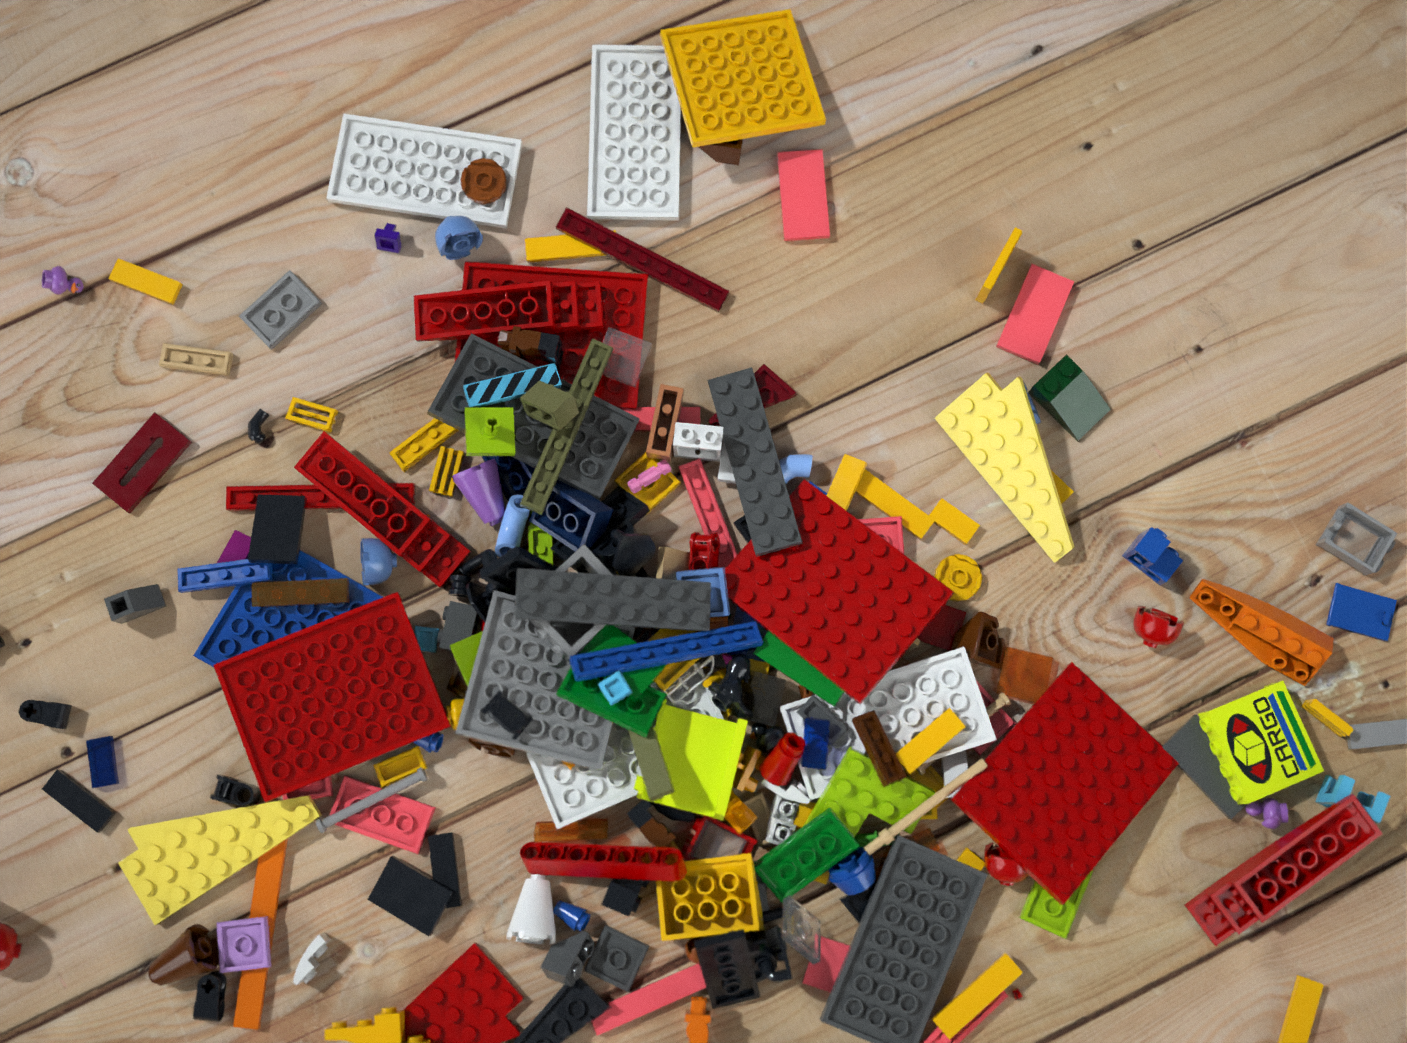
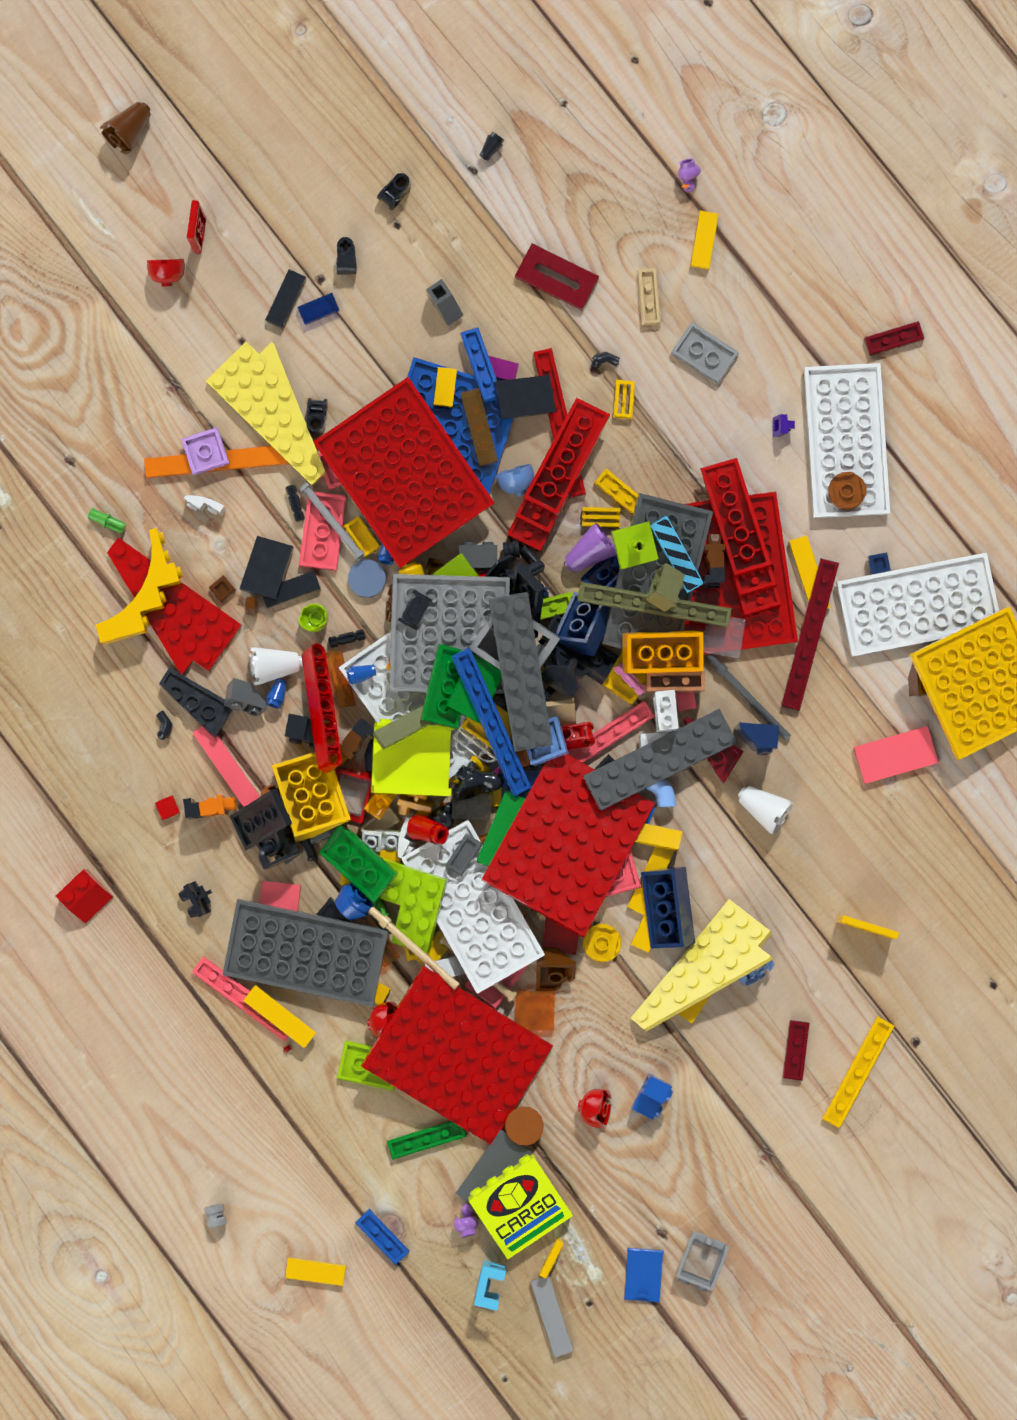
camera: 80 degrees right, 5 degrees up
reddish brown cone [148,924,219,986] -> none
black piece [193,971,227,1022] -> none
medium azure tile [414,626,440,653] -> none
medium blue cylinder [435,216,483,260] -> none
light blue cylinder [495,494,530,558] -> none
dark grey tile [584,925,649,992] -> none
medium azure tile [598,671,633,706] -> none
clear tile [782,896,821,965] -> none
clear blue tile [801,717,831,770] -> none
reddish brown tile [851,710,907,787] -> none
yellow tile [895,708,966,774] -> none
coral tile [996,264,1074,365] -> none
slope [1028,354,1111,441] -> none
red slope [1184,794,1382,946] -> none
orange wedge [1189,579,1334,686] -> none
none -> reddish brown tile [209,575,236,602]
none -> reddish brown tile [246,597,258,616]
none -> black axle [285,485,305,522]
none -> lime hair [298,604,329,632]
none -> black axle [328,629,366,648]
none -> blue cone [346,664,376,685]
none -> sand blue tile [348,560,386,598]
none -> blue tile [355,1208,410,1265]
none -> green tile [387,1121,467,1160]
none -> yellow tile [434,367,457,408]
none -> dark orange tile [505,1106,544,1146]
none -> light orange brick [622,631,704,674]
none -> dark blue slope [641,867,695,949]
none -> dark grey bar [706,654,791,740]
none -> dark blue slope [734,722,779,755]
none -> white cone [738,786,794,835]
none -> dark red tile [783,1020,810,1081]
none -> yellow tile [822,1016,894,1129]
none -> dark red tile [864,321,925,356]
none -> dark blue plate [867,552,891,575]

